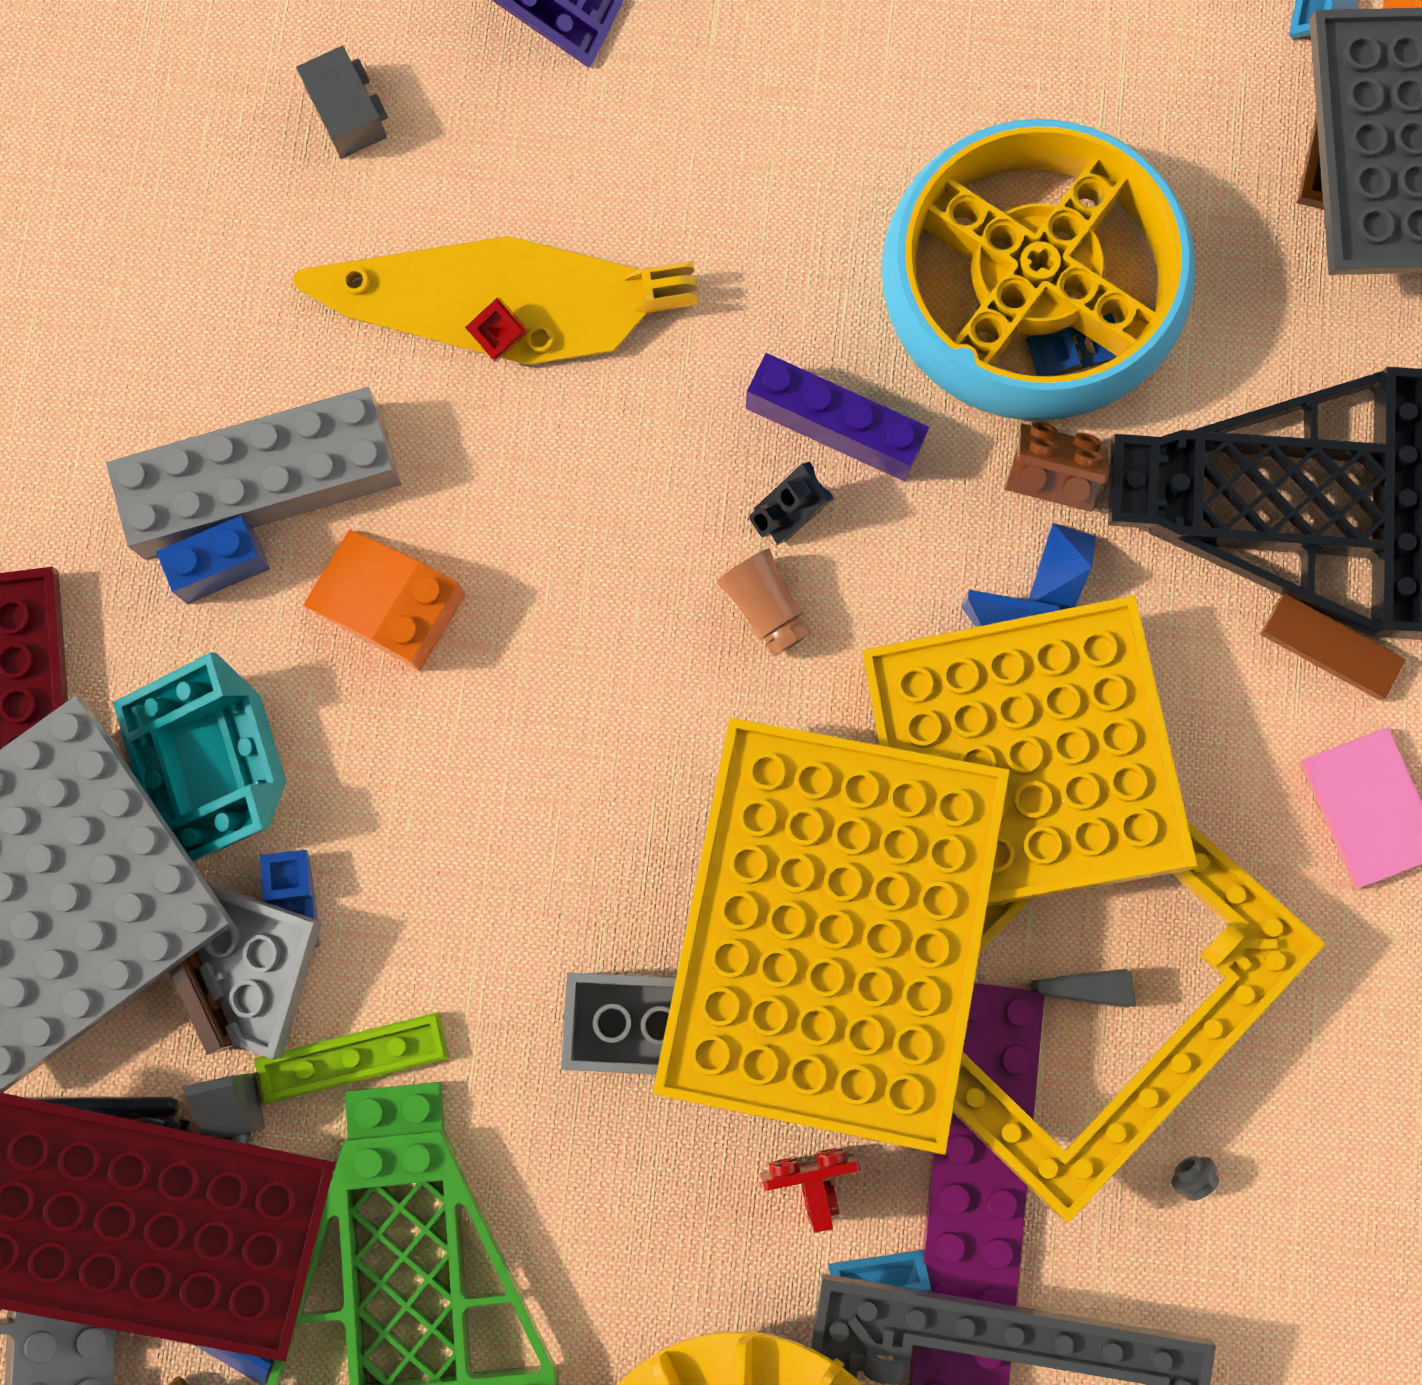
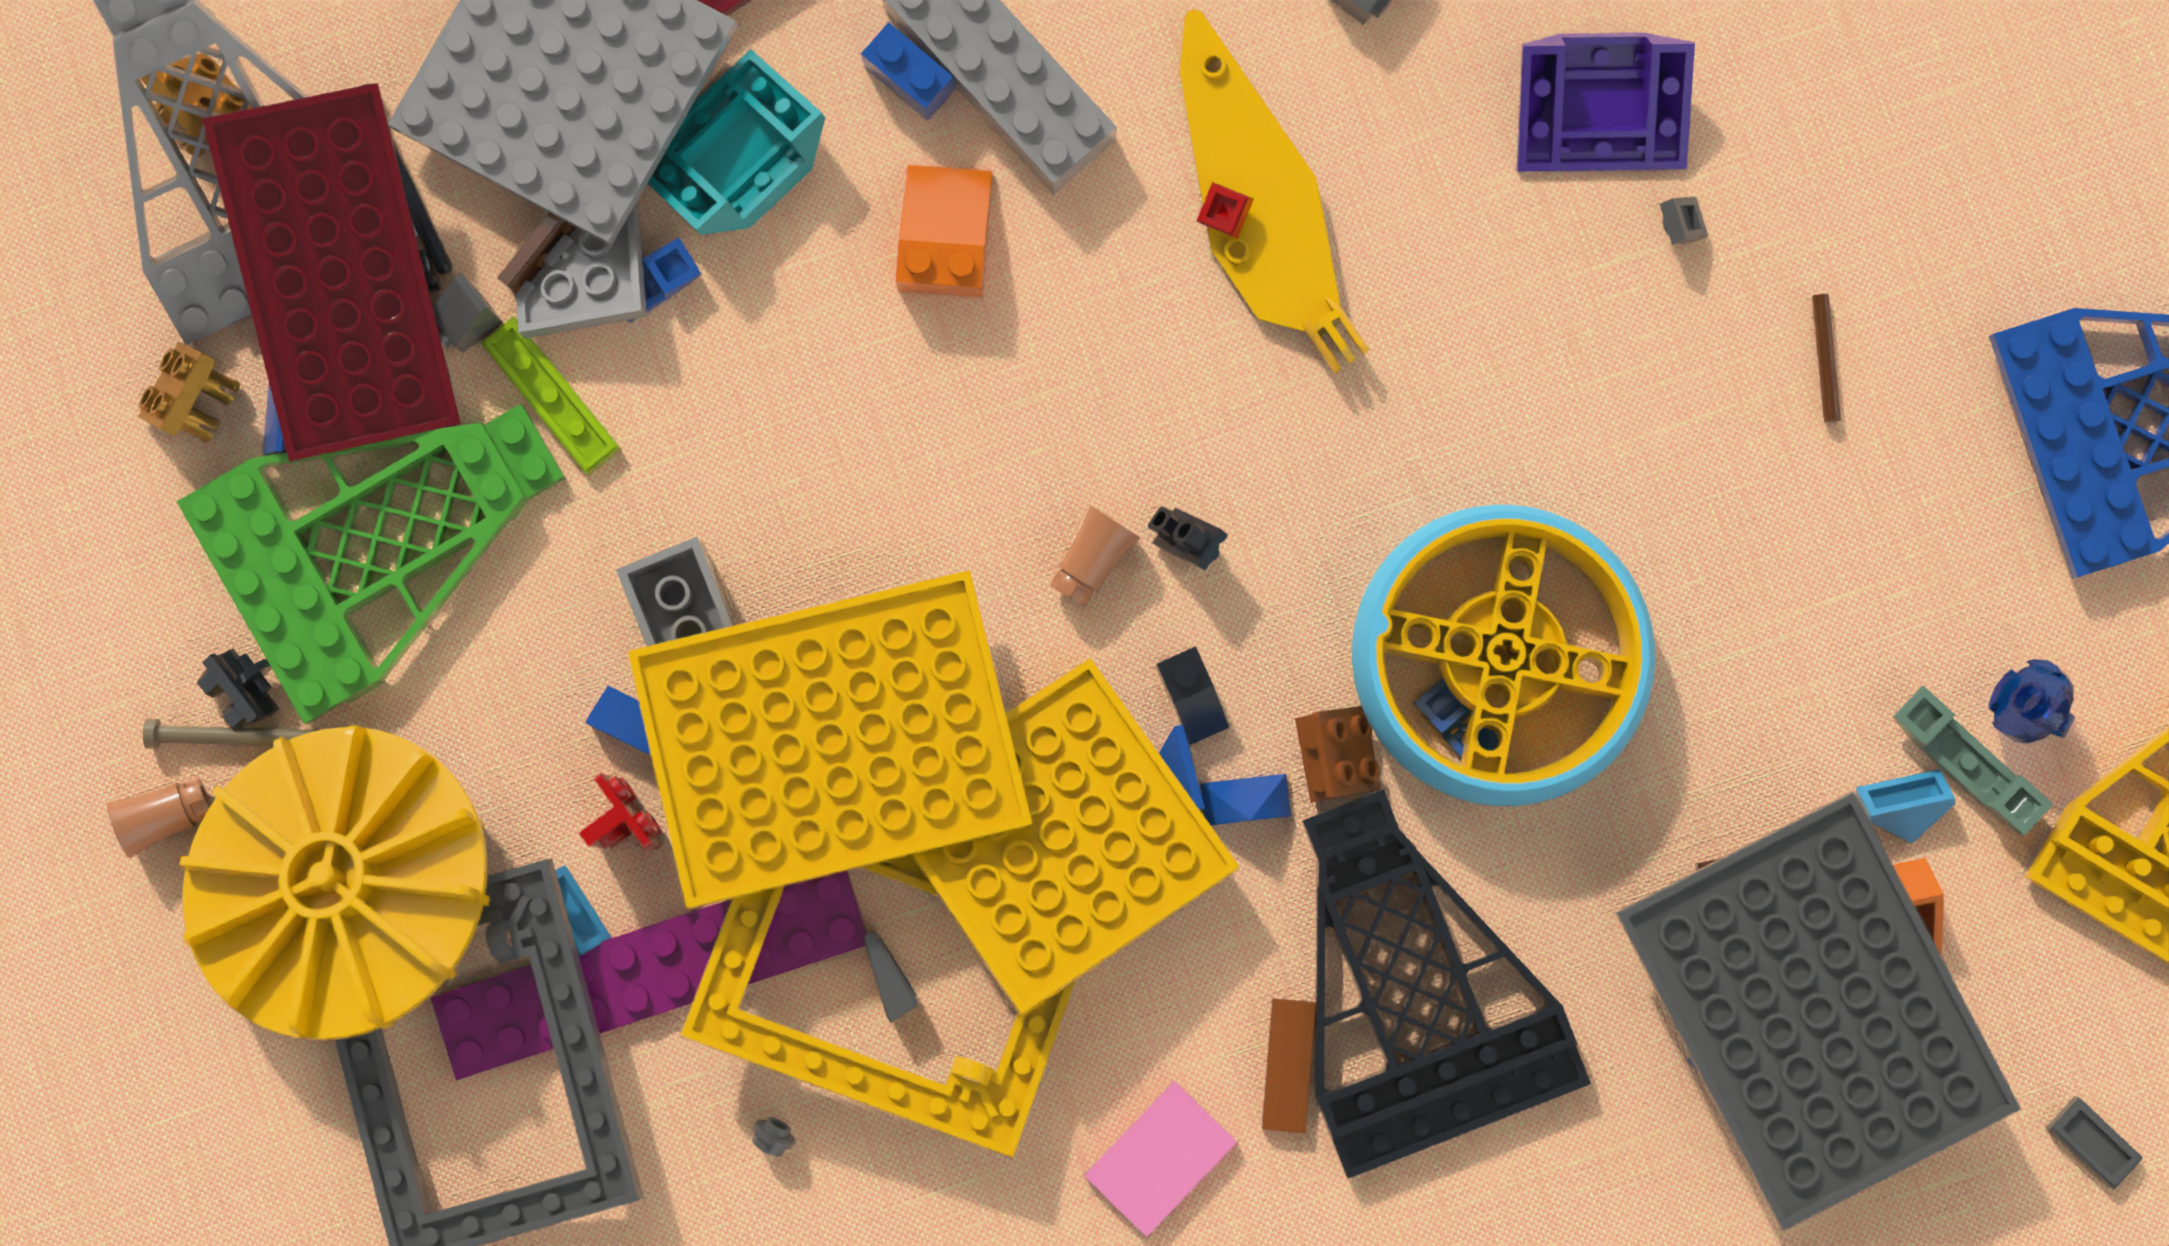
camera: 65 degrees right, 5 degrees up
dark purple brick [745,353,929,482] -> none
none -> blue slope [585,685,651,756]
none -> black slope [1155,646,1230,745]

